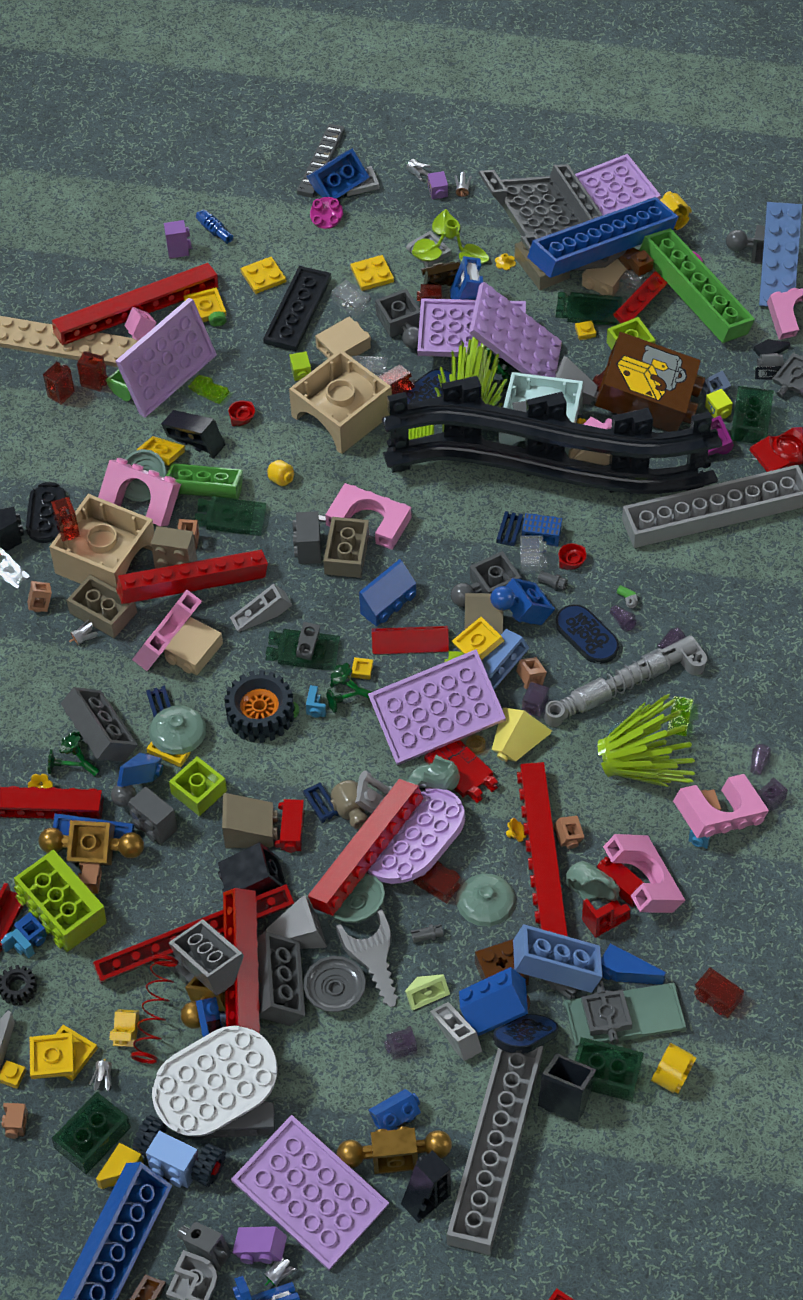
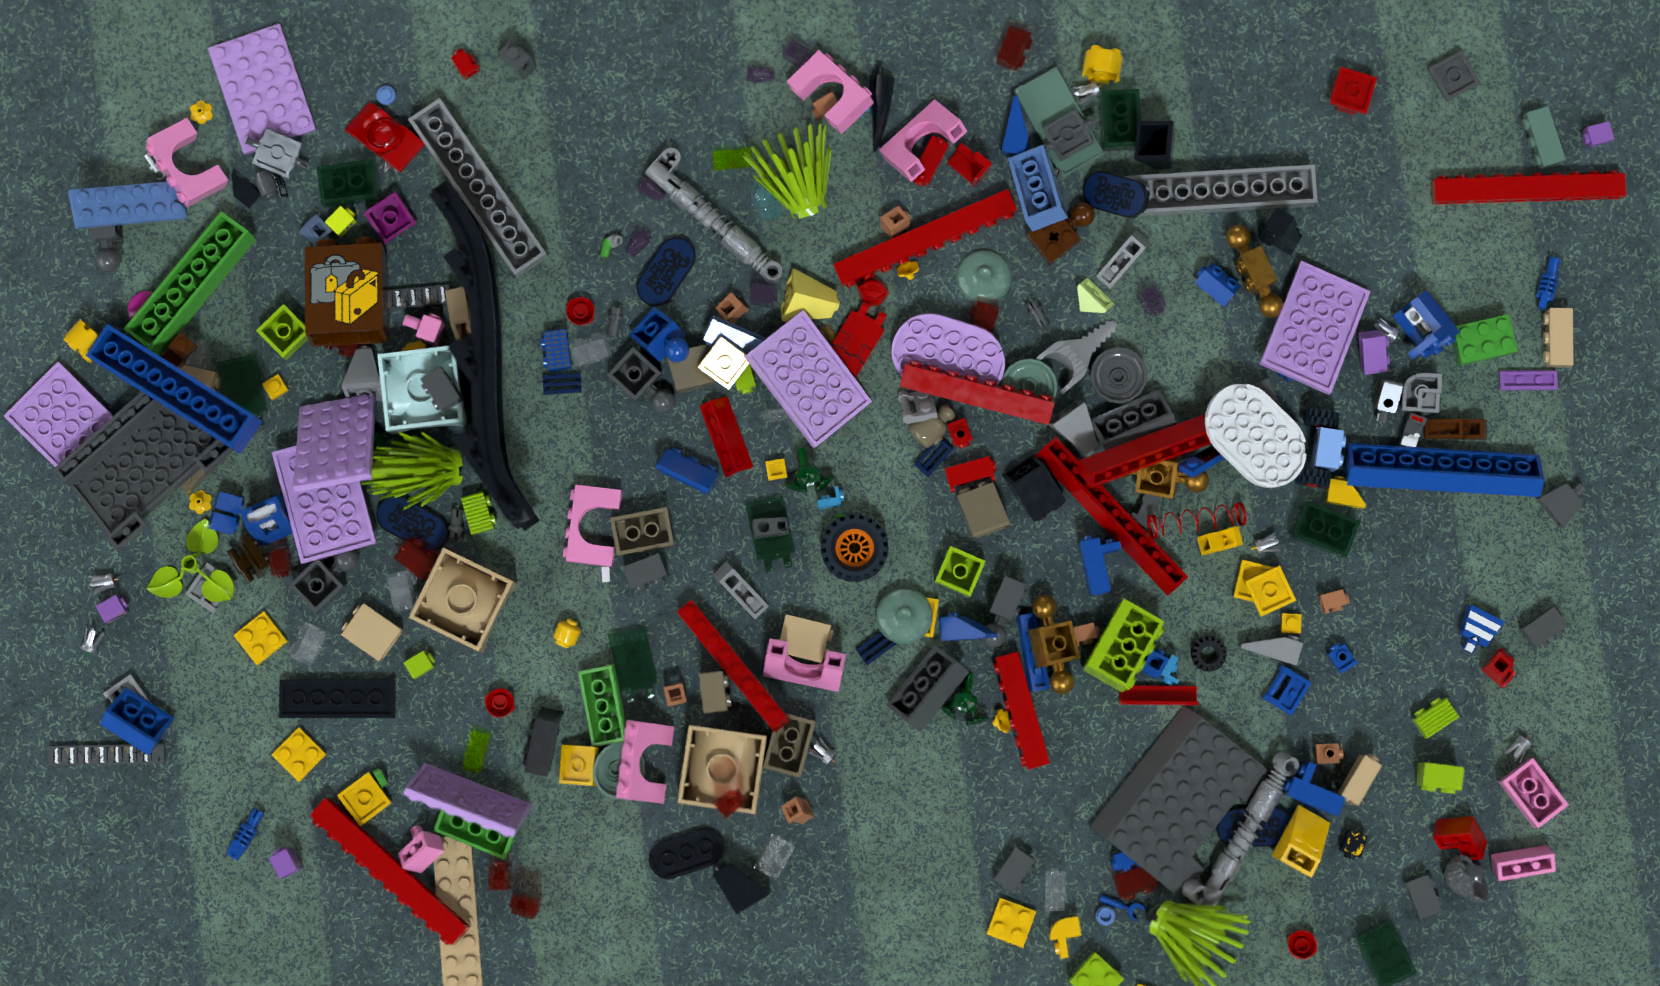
camera: 110 degrees left, 30 degrees up
dark grey slope [168,919,244,996] -> none
dark pink dish [310,197,343,229] -> none
sand green piece [406,755,460,791] -> none
blue slope [459,967,528,1036] -> none
sand green piece [566,861,620,901] -> none
red panel [613,271,667,323] -> none
none -> blue piece [207,491,244,535]
none -> red hat [857,278,889,306]
none -> black piece [869,66,895,152]
none -> red brick [946,418,973,449]
none -> flat silver piece [1073,81,1102,105]
none -> blue brick [1078,535,1122,597]
none -> dark grey leg [1398,413,1427,447]

